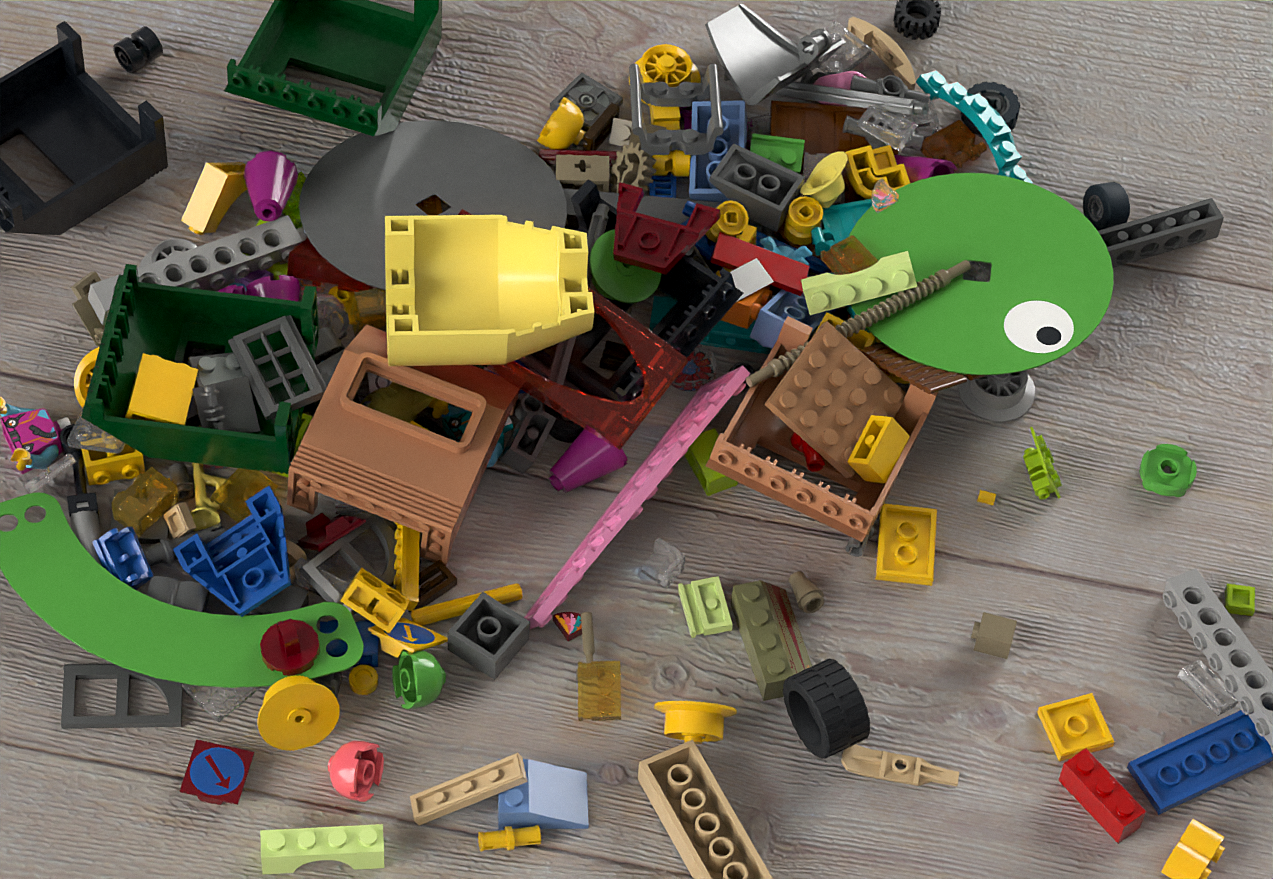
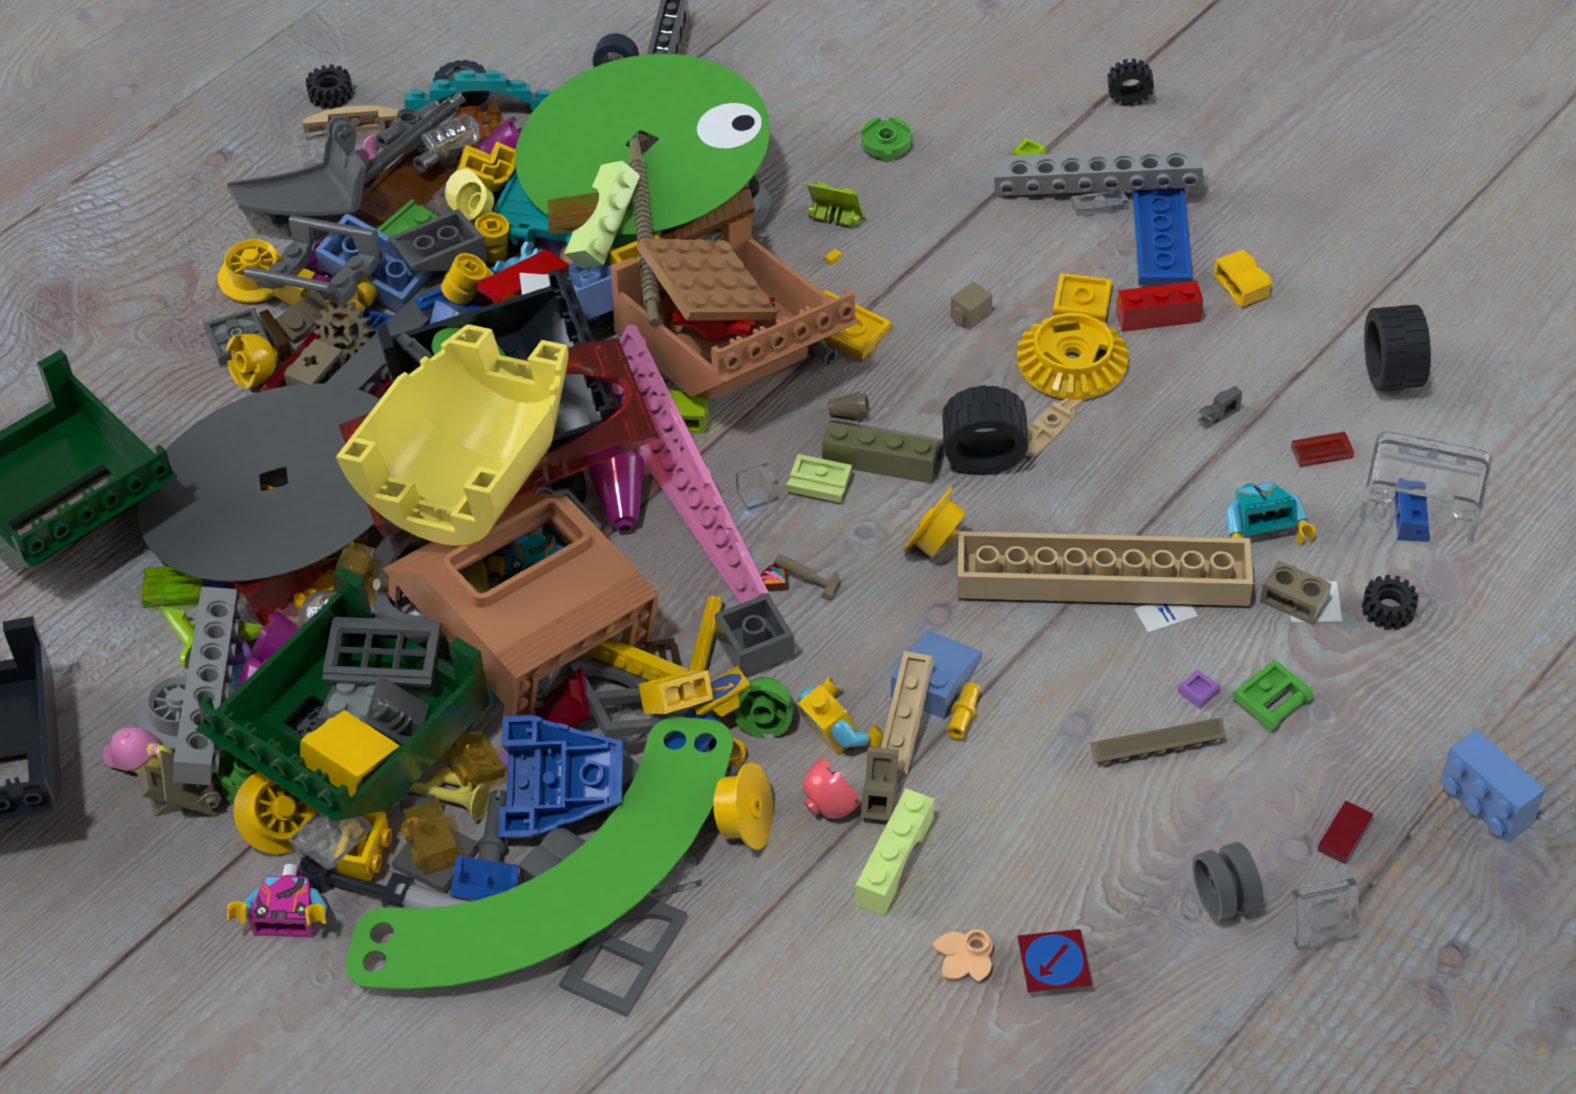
camera: 55 degrees left, 5 degrees down
clear tile [24,453,77,494] -> none
tan tile [164,502,196,539] -> none
piece [180,739,254,805] -> none
yellow arch [181,162,247,235] -> none
magenta cone [244,151,298,221] -> none
dark red tile [260,619,320,676] -> none
clear yellow plate [578,661,621,721] -> none
dark red wing [613,182,721,275] -> none
yellow brick [847,415,910,483] -> none
clear tile [871,178,899,213] -> none
none -> bright pink hair [102,727,175,772]
none -> torso [798,676,884,756]
none -> dark tan brick [861,747,899,820]
none -> yellow gear [1017,313,1129,400]

